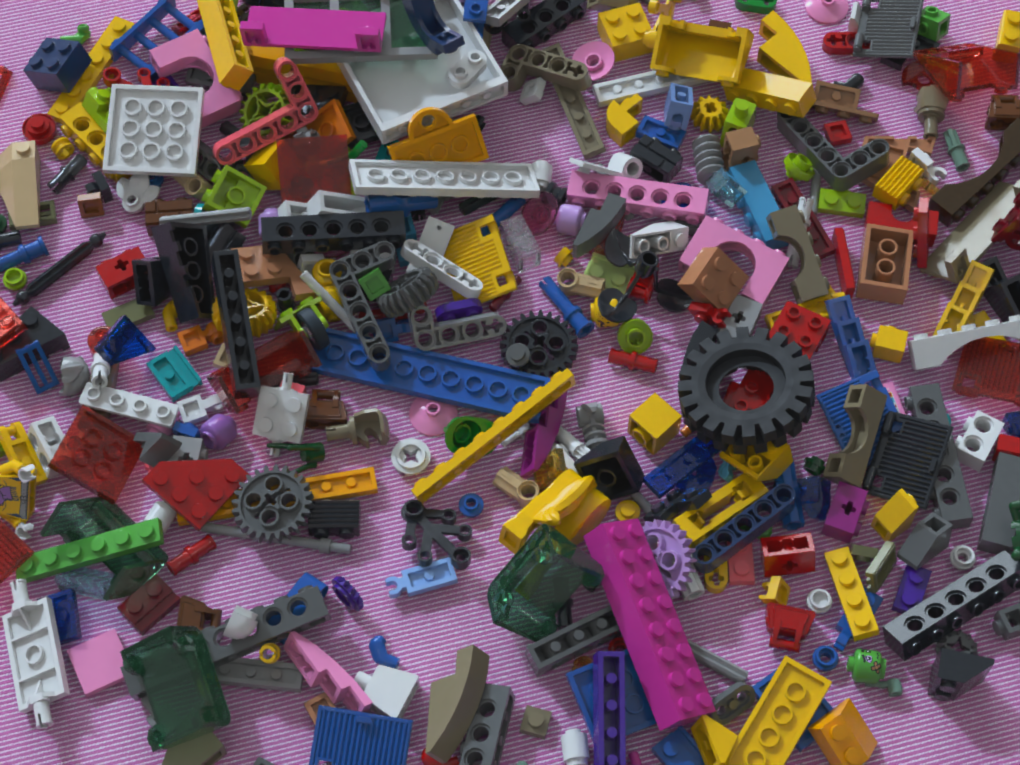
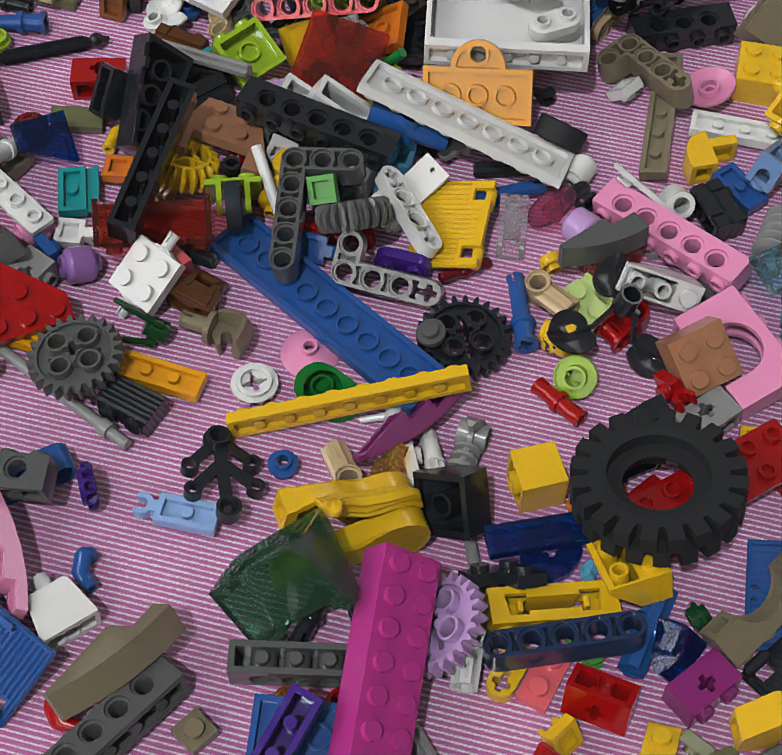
camera: 30 degrees right, 5 degrees down
yellow plate [615,500,640,521] -> none
none -> black tyre [533,112,588,154]

